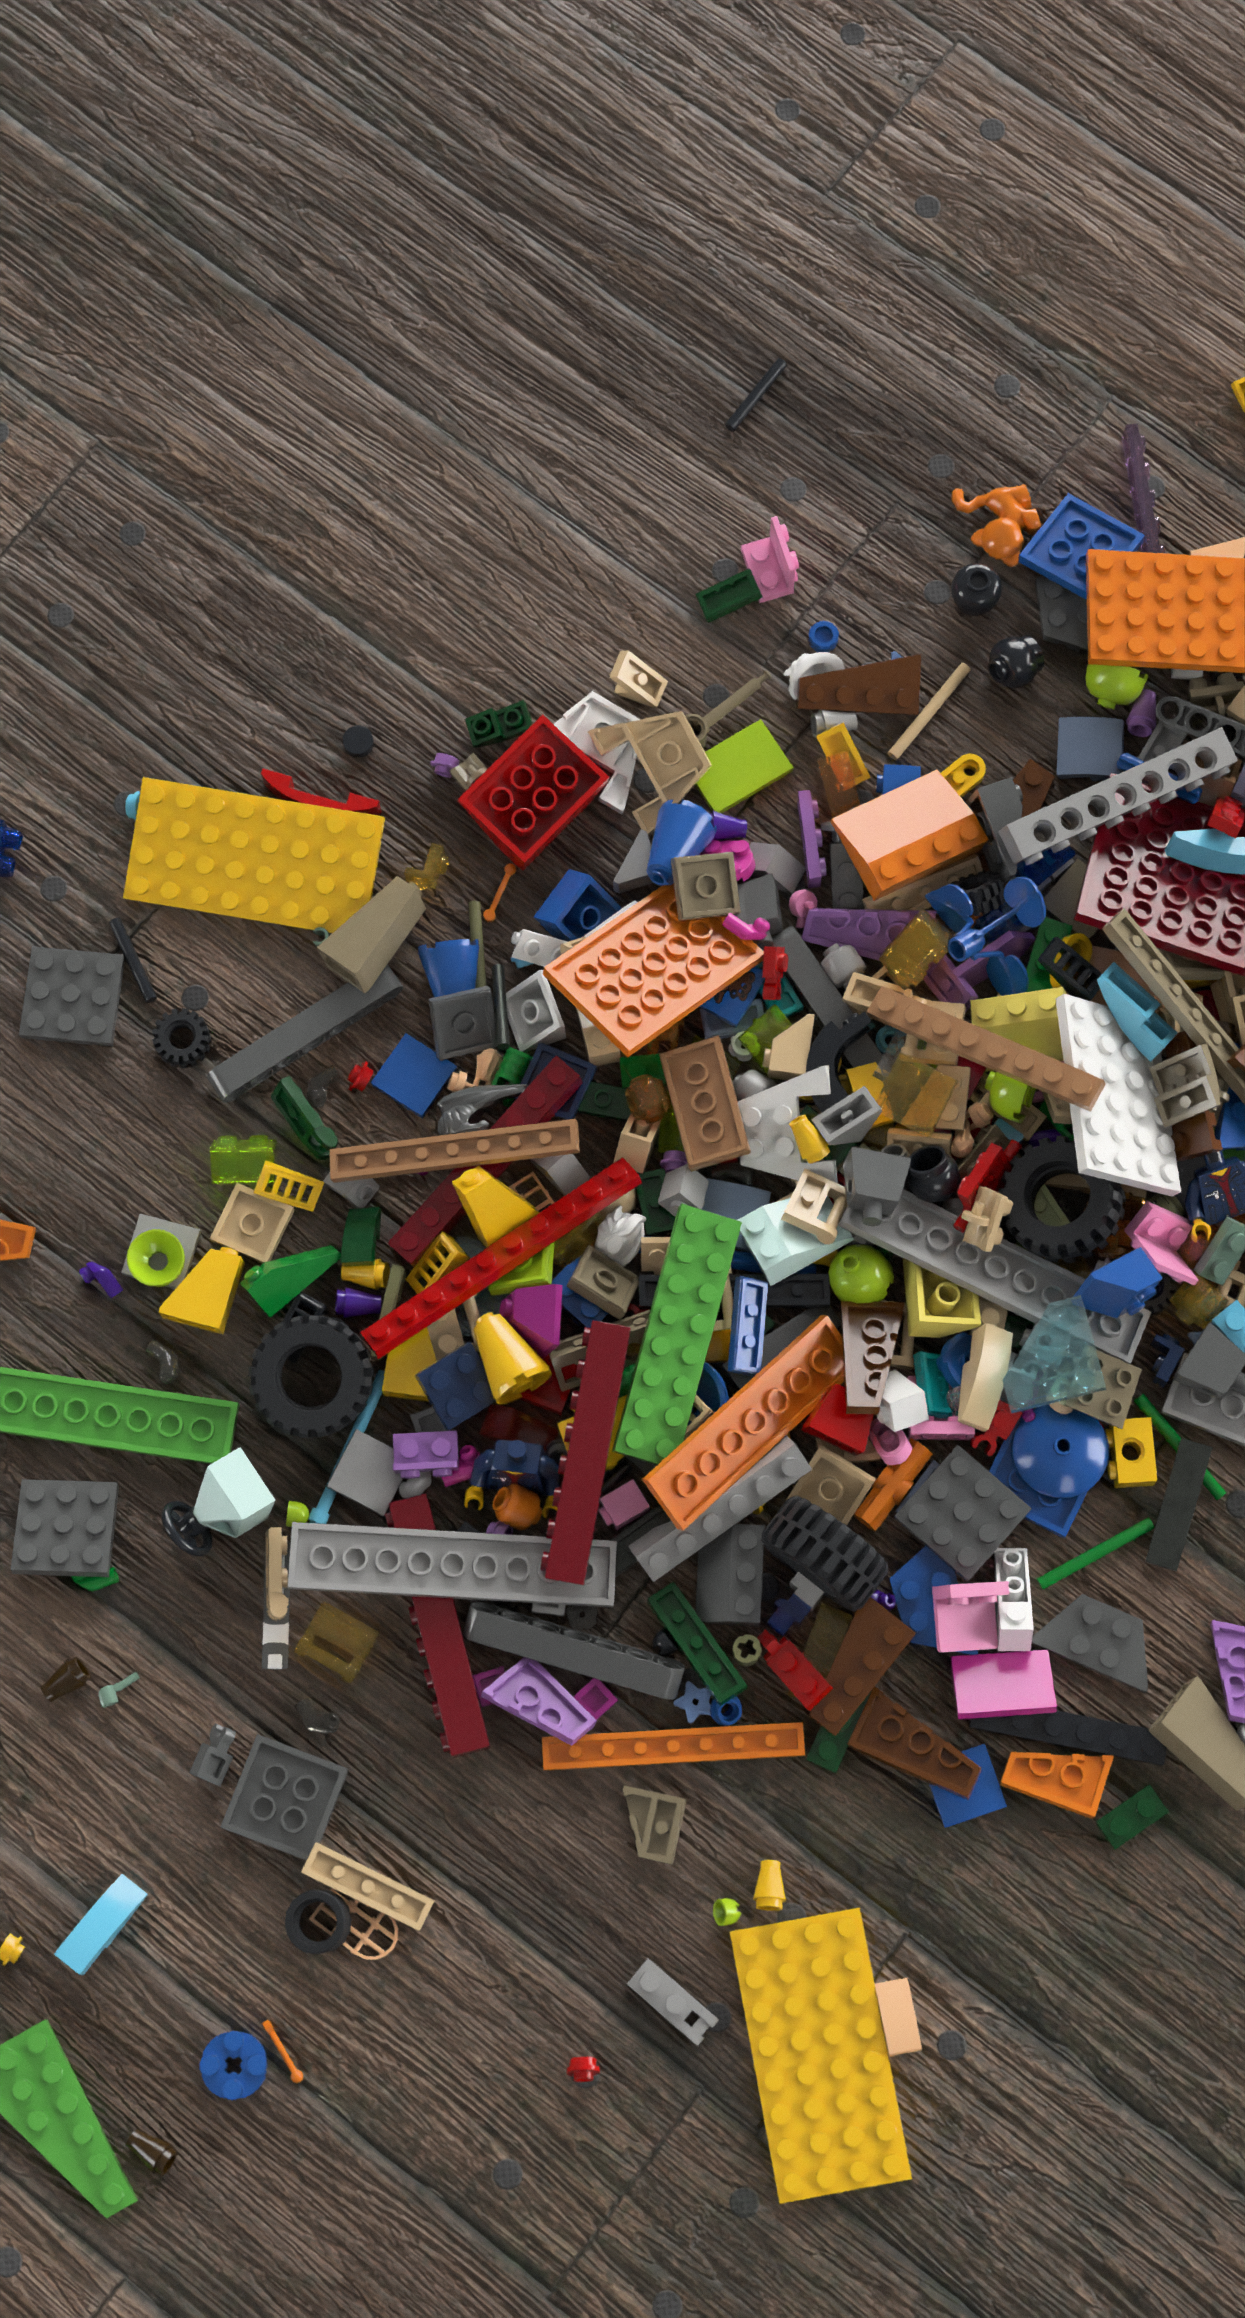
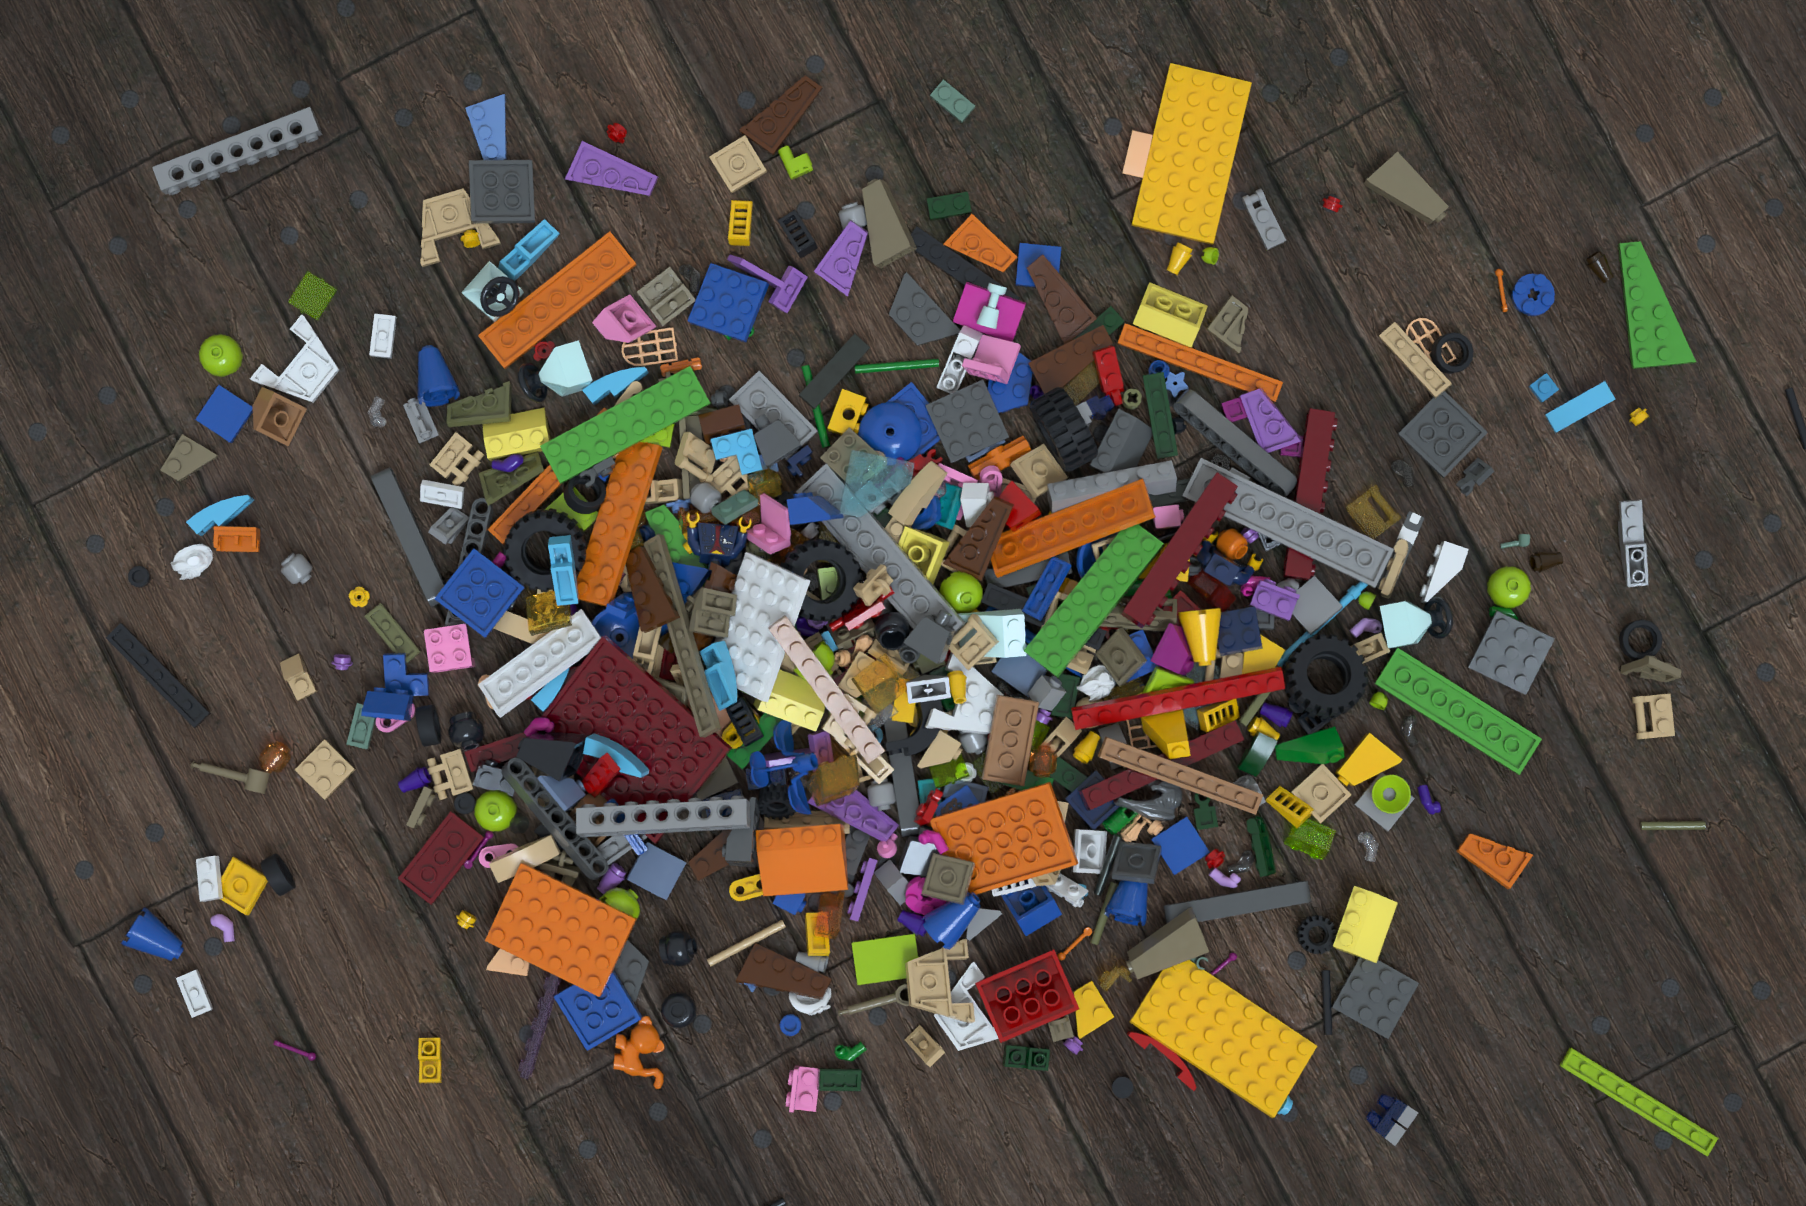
camera: 160 degrees left, 10 degrees up
none -> green arm [834,1041,867,1061]
none -> sand green plate [930,79,975,123]
none -> light aqua piece [976,283,1007,329]
none -> yellow cone [1073,731,1101,764]
none -> yellow wing [1073,980,1114,1039]
none -> light yellow slope [1133,282,1208,347]
none -> dark green plate [1193,793,1218,830]
none -> lavender arm [1209,868,1241,888]
none -> magenta hinge [1210,953,1237,976]
none -> light yellow slope [1333,886,1398,963]
none -> lavender arm [1349,618,1382,638]
none -> tan slope [1350,632,1390,664]
none -> clear arm [1358,832,1378,862]
none -> dark tan slope [1364,151,1449,225]
none -> lime hinge [1369,692,1388,710]
none -> white slope [1420,541,1469,603]
none -> lime cylinder [1487,566,1531,609]
none -> dark azure plate [1528,373,1559,403]

